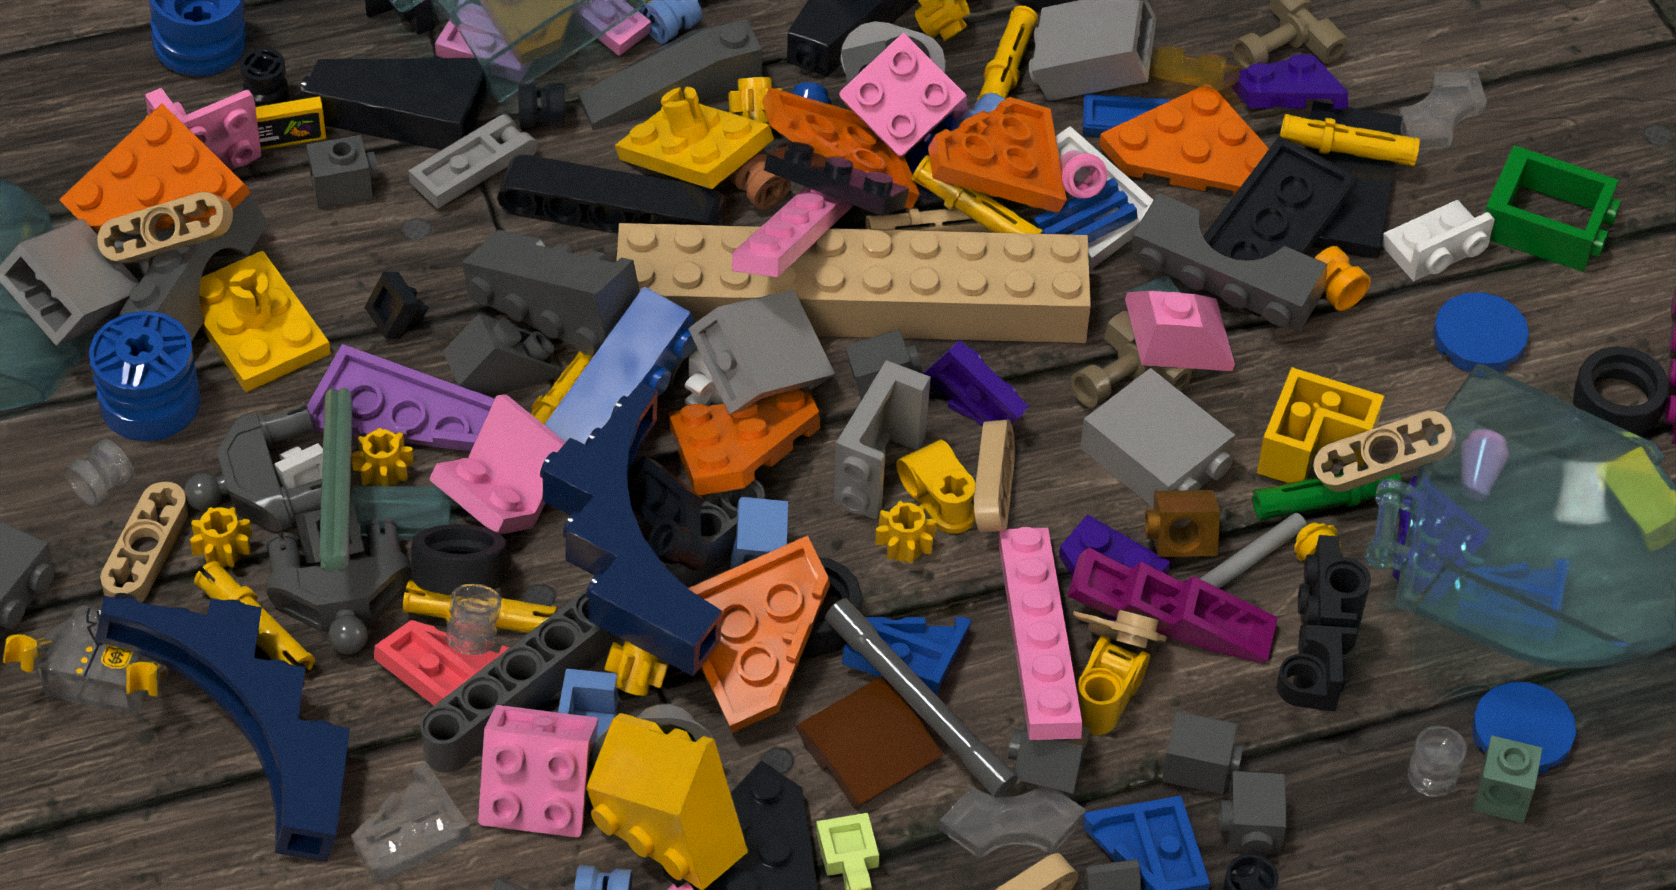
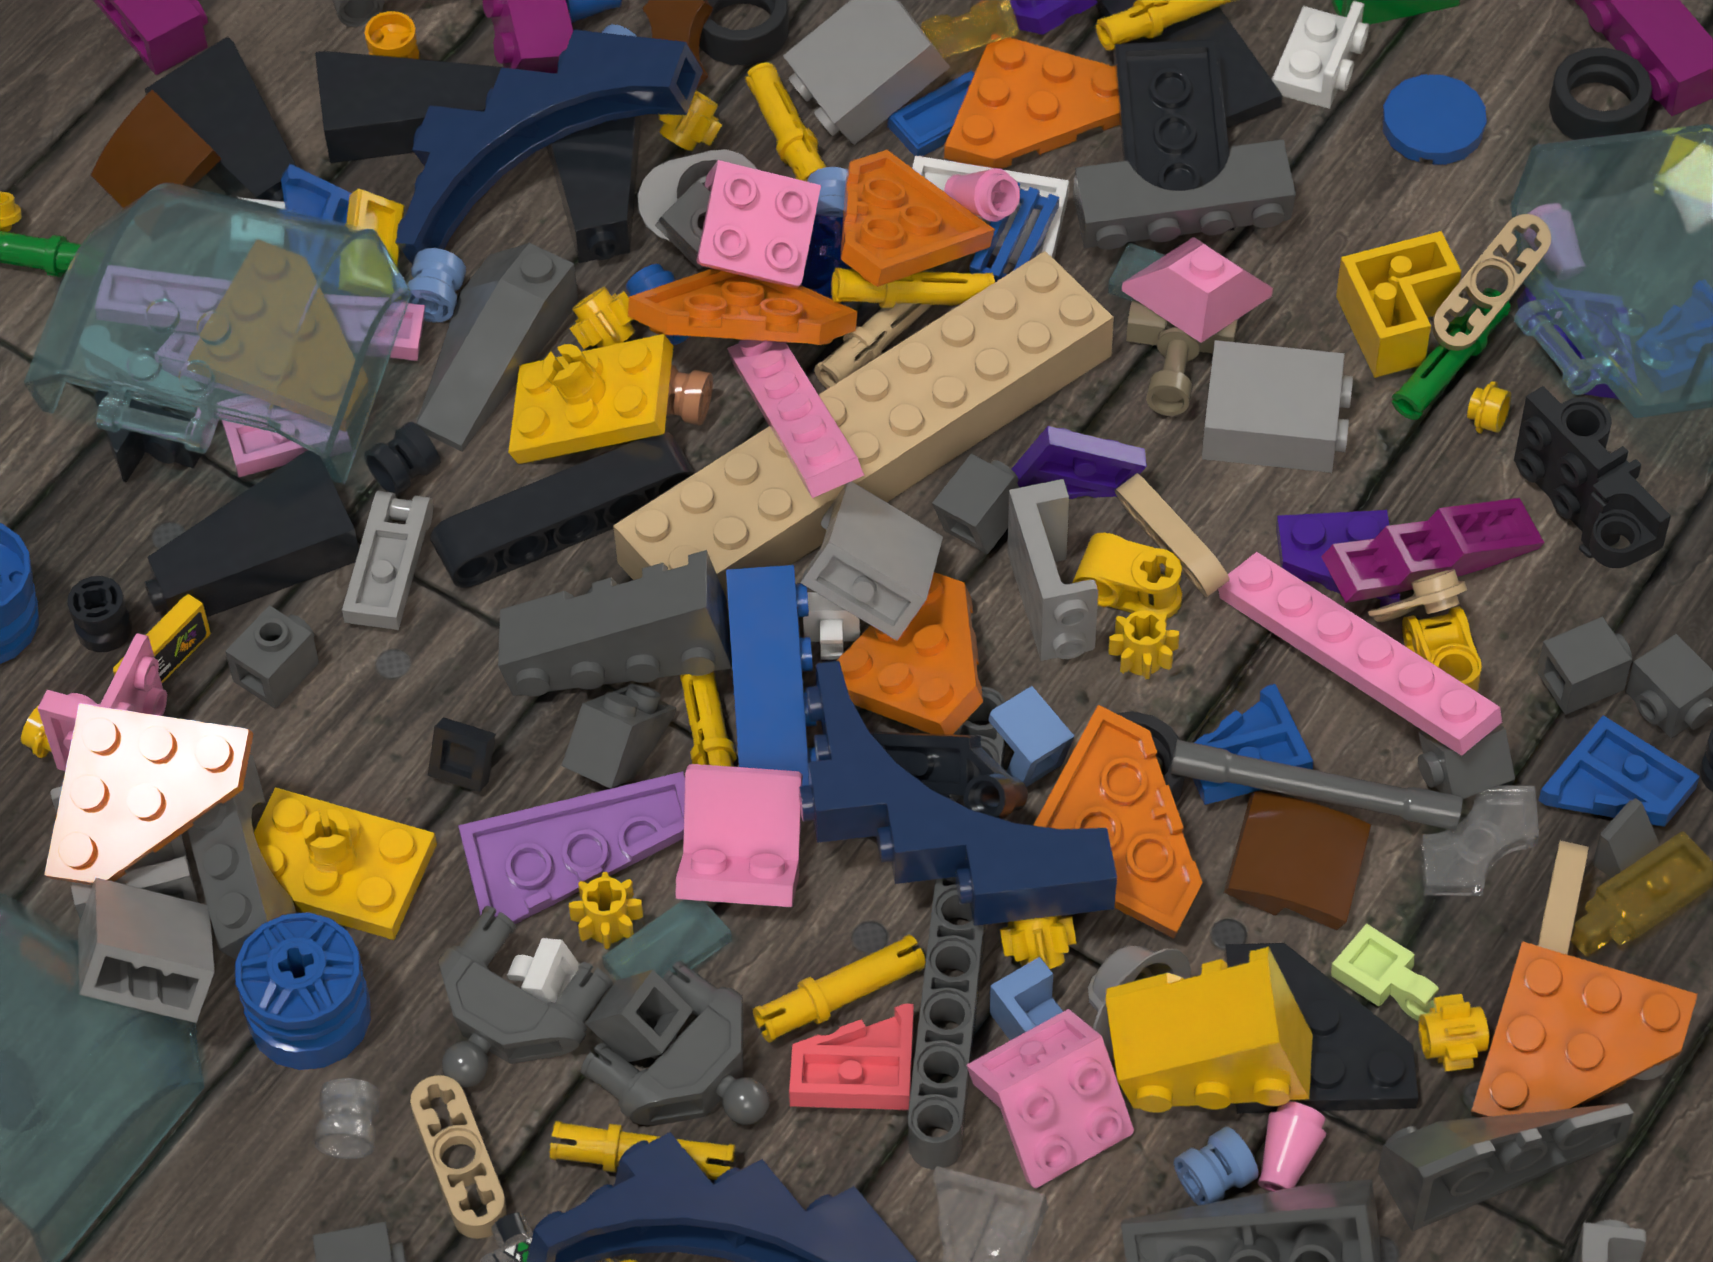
camera: 35 degrees left, 5 degrees up
tan beam [97,192,233,263] -> none
yellow gear [190,507,252,568] -> none
sand green axle [319,387,352,573] -> none
black tyre [411,524,507,596] -> none
clear wheel [445,583,502,655] -> none
black plate [764,142,909,216] -> none
pearl gold brick [1145,490,1220,557] -> none
light grey bar [1199,513,1307,589] -> none
light orange wheel [1314,246,1371,311] -> none

